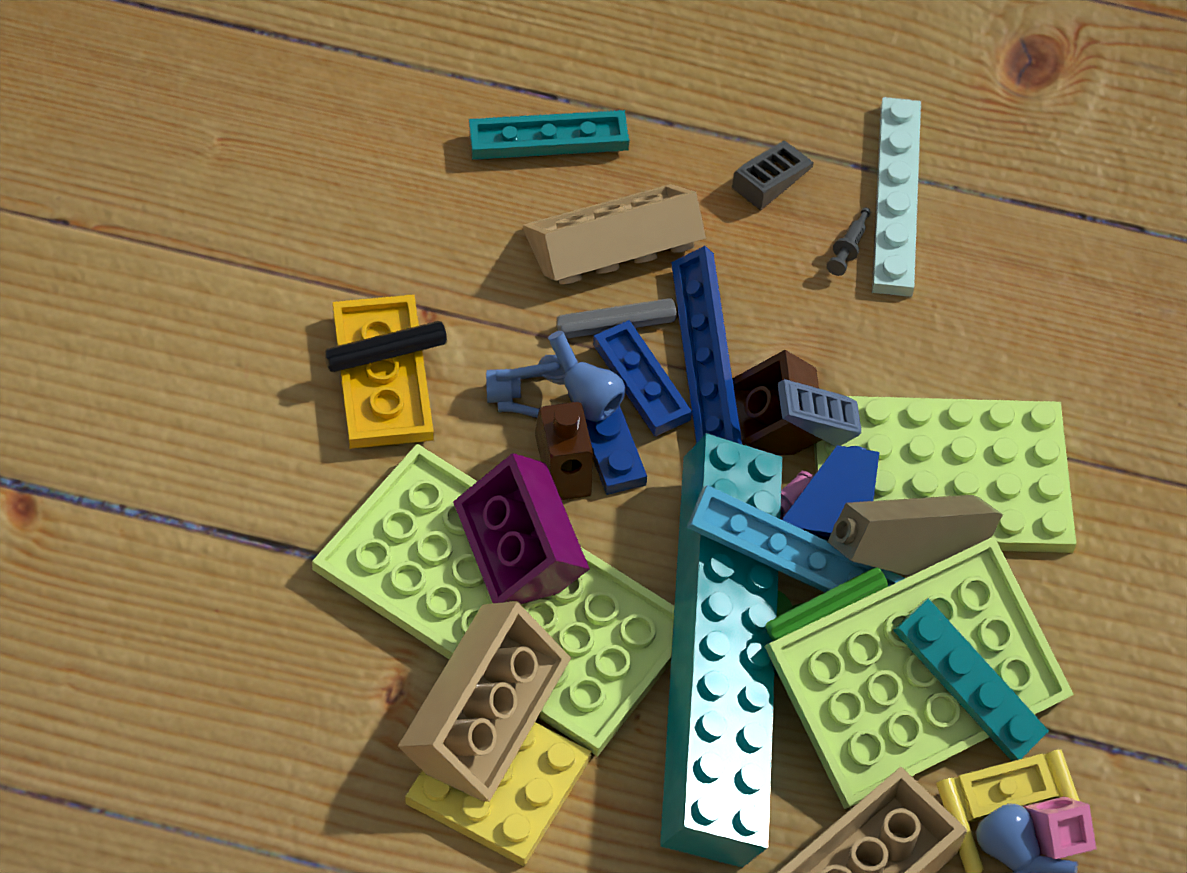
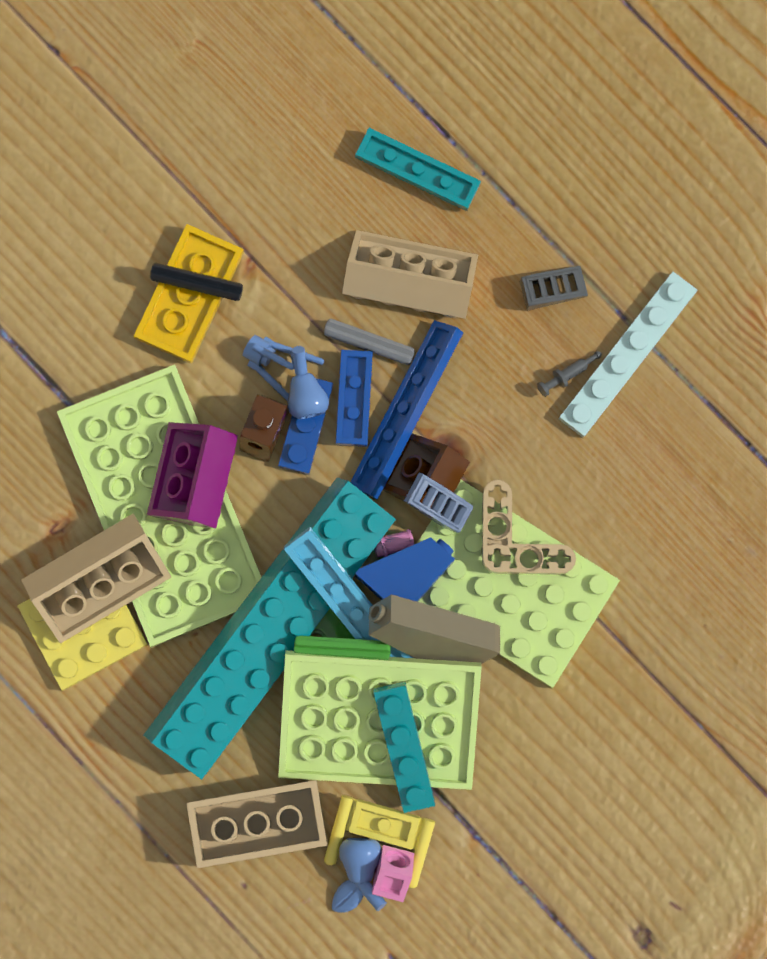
camera: 30 degrees right, 25 degrees up
none -> tan beam [482,480,576,575]

